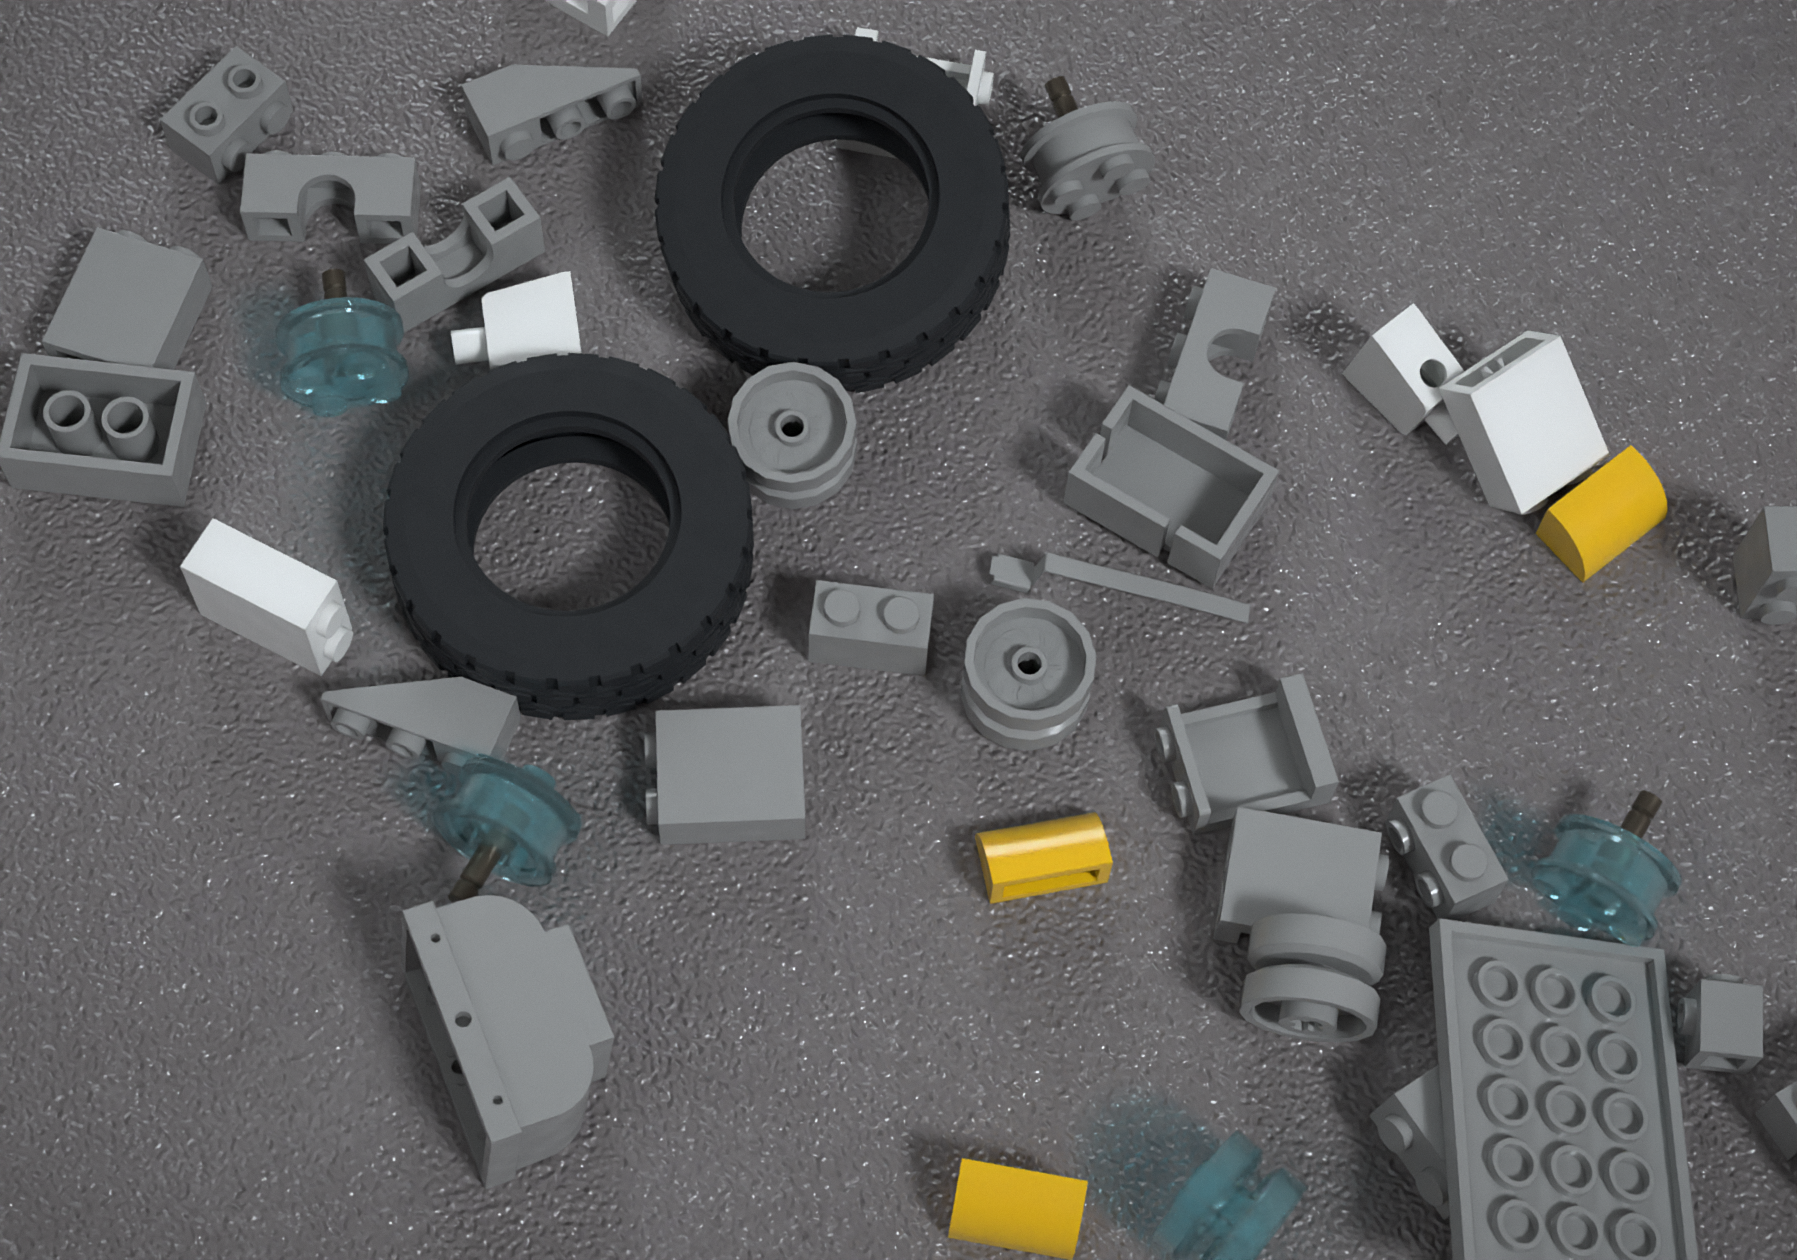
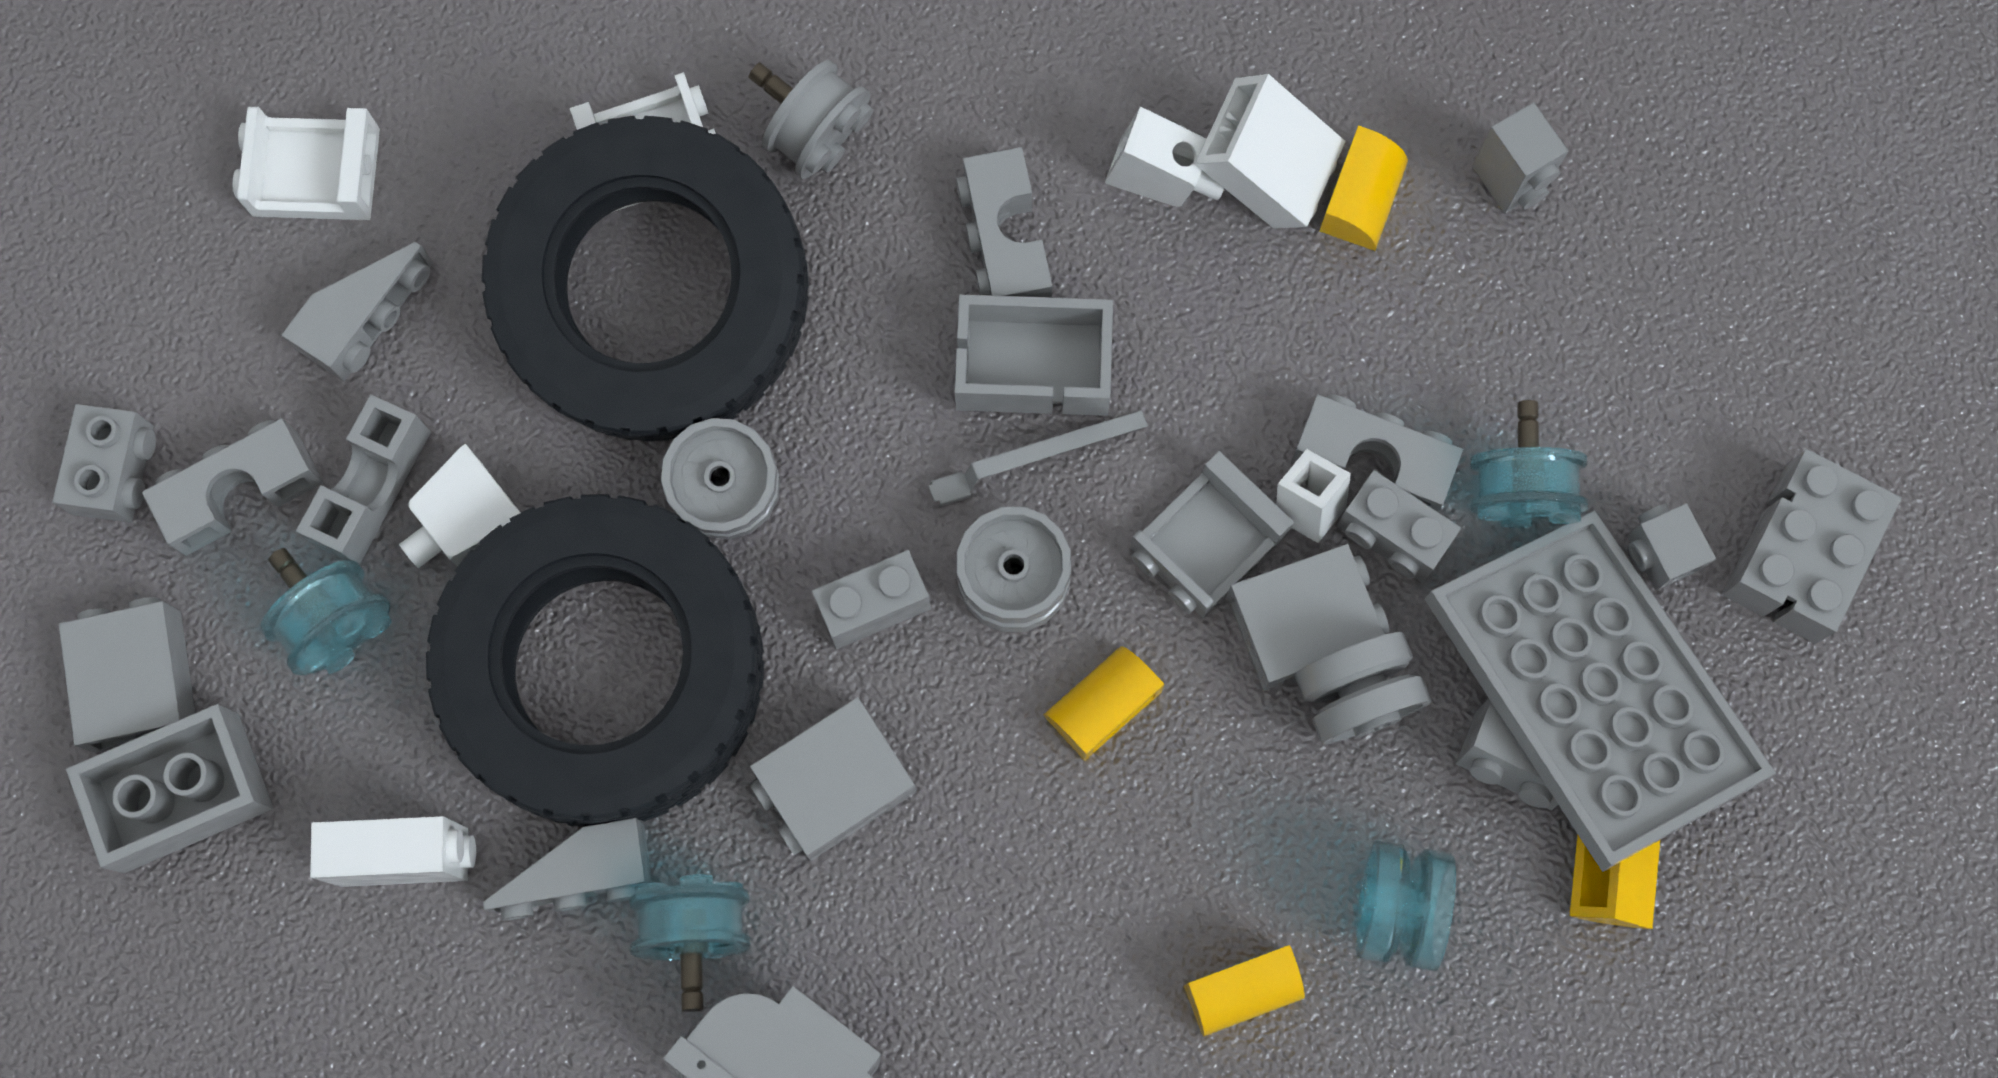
camera: 25 degrees left, 10 degrees up
none -> white brick [1276,449,1351,543]
none -> light grey arch [1291,394,1464,512]

